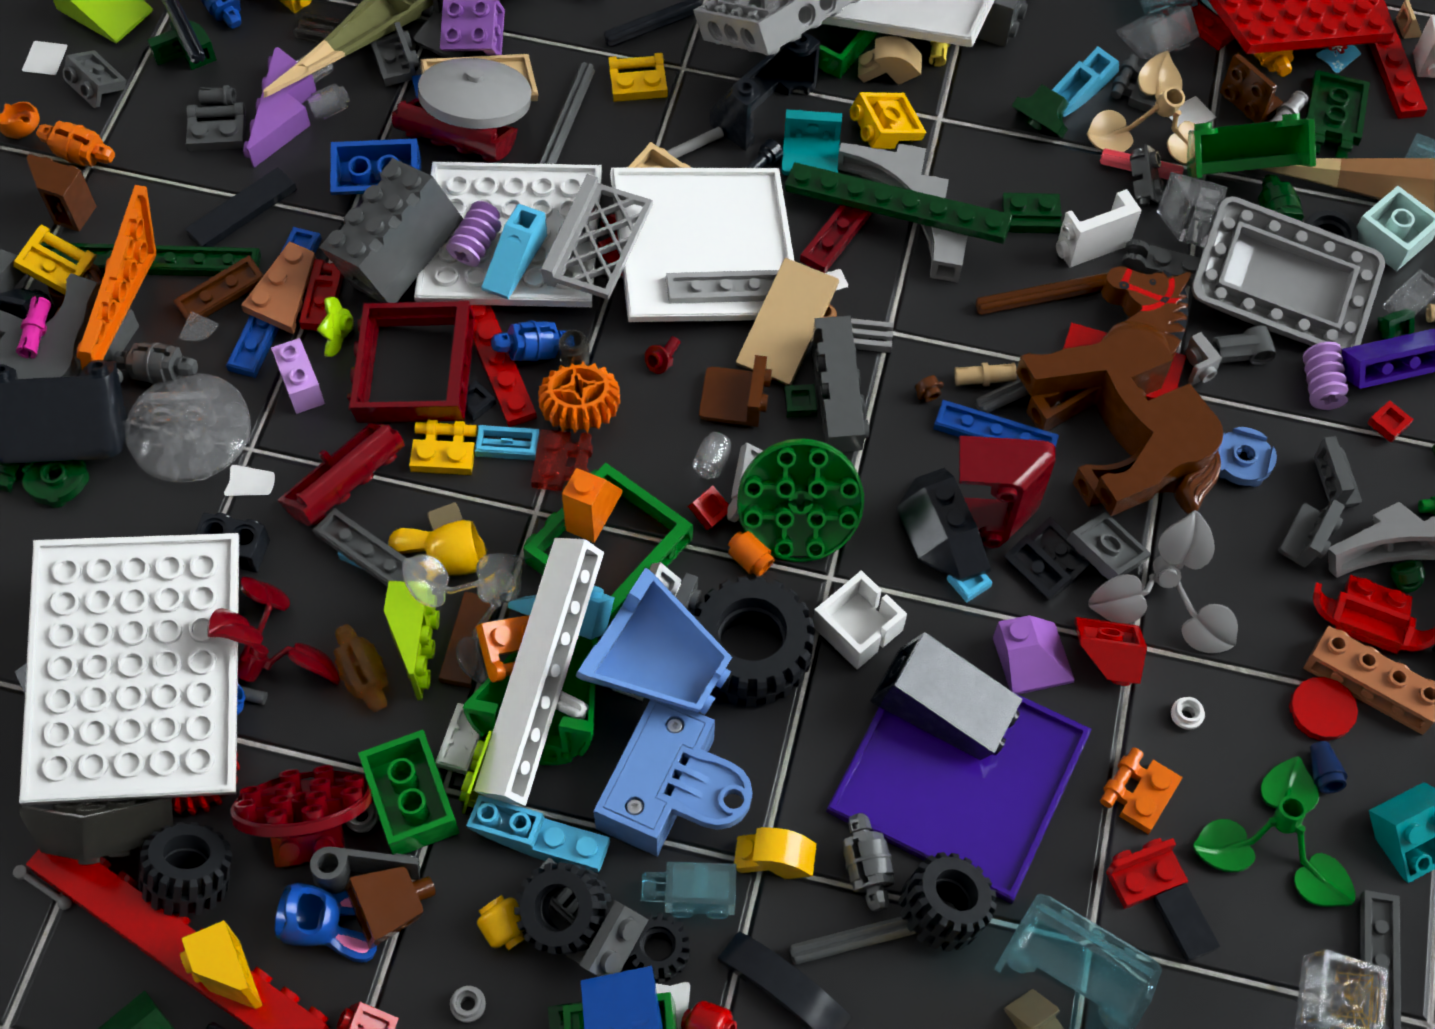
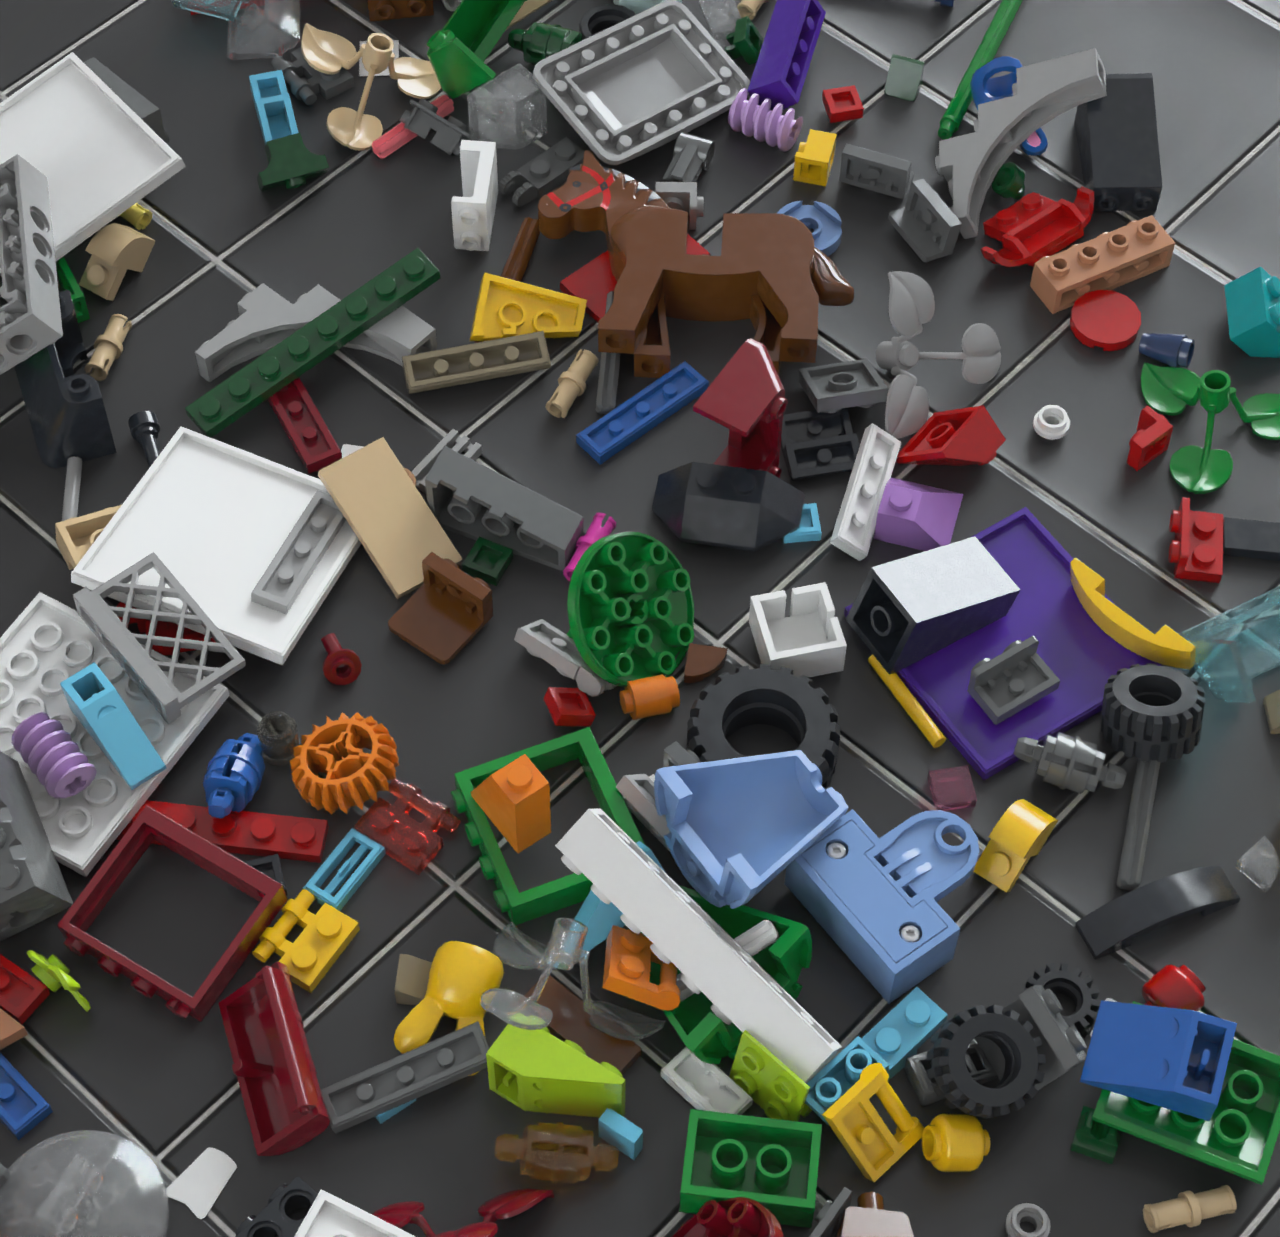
camera: 60 degrees left, 5 degrees down
lavender brick [271,338,325,414] -> none
clear light blue brick [641,862,736,919] -> none
clear brick [692,432,731,479] -> none
teal bracket [782,109,842,176] -> none
yellow plate [850,92,926,149] -> none
reddish brown plate [915,375,944,402] -> none
dark green plate [1002,193,1062,233] -> none
orange plate [1100,748,1183,835] -> none
none -> tan pin [85,314,132,381]
none -> dark tan brick [402,331,551,394]
none -> yellow wing [469,273,587,341]
none -> dark pink pin [563,512,616,581]
none -> medium azure tile [598,1108,643,1160]
none -> reddish brown tile [684,643,728,683]
none -> yellow brick [793,129,837,187]
none -> yellow plate [822,1063,924,1183]
none -> white tile [830,423,901,561]
none -> yellow bar [868,654,946,748]
none -> clear pink tile [928,765,977,811]
none -> dark grey bracket [967,636,1060,725]
none -> yellow slope [1070,557,1196,670]
none -> red bracket [1126,406,1173,471]

